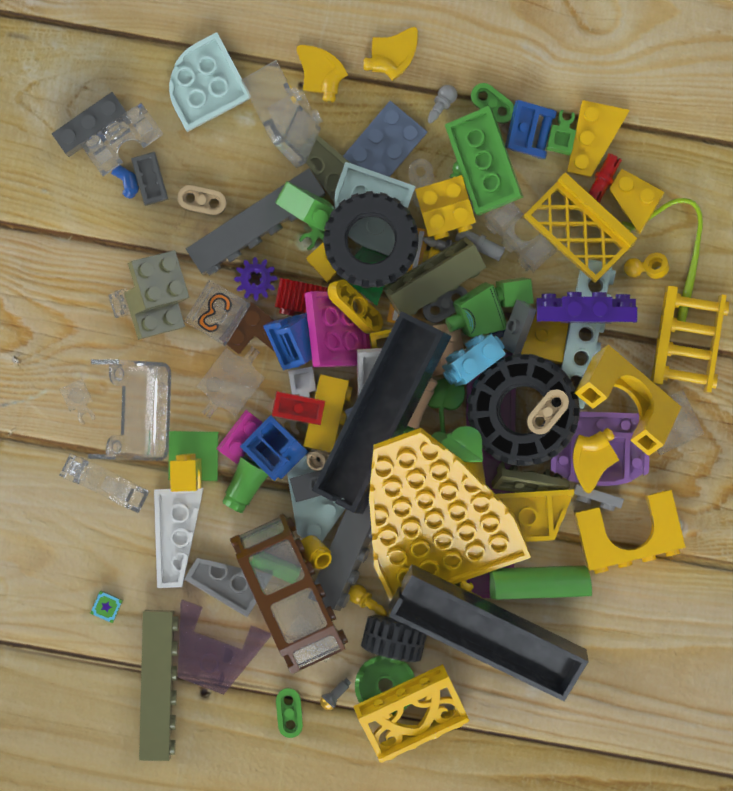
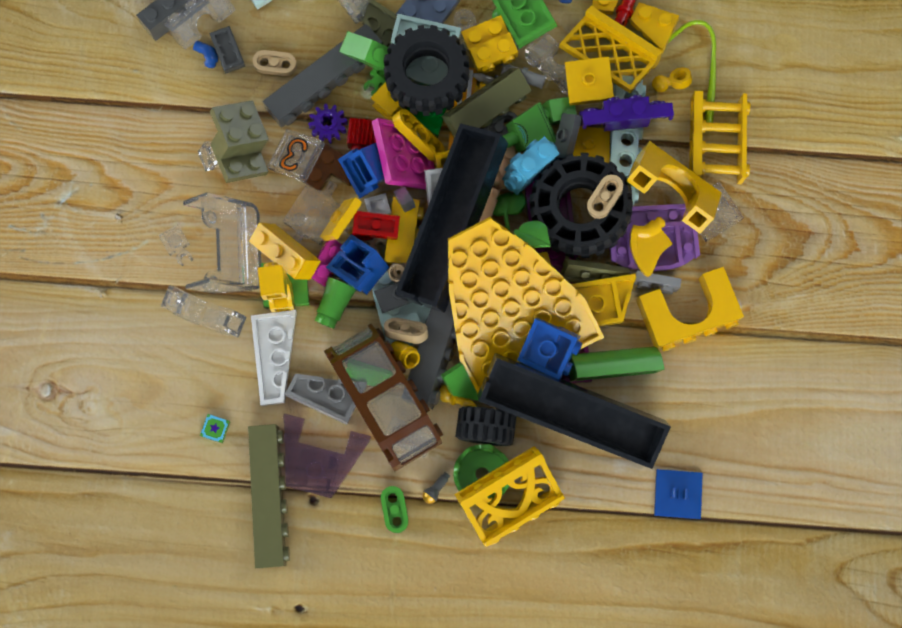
camera: 10 degrees left, 10 degrees down
none -> yellow brick [249,222,321,280]
none -> yellow plate [319,197,362,241]
none -> tan plate [384,318,428,344]
none -> flat silver piece [394,186,415,212]
none -> bright green tile [441,363,478,400]
none -> blue plate [517,318,582,380]
none -> yellow plate [565,56,614,106]
none -> blue piece [654,469,703,519]

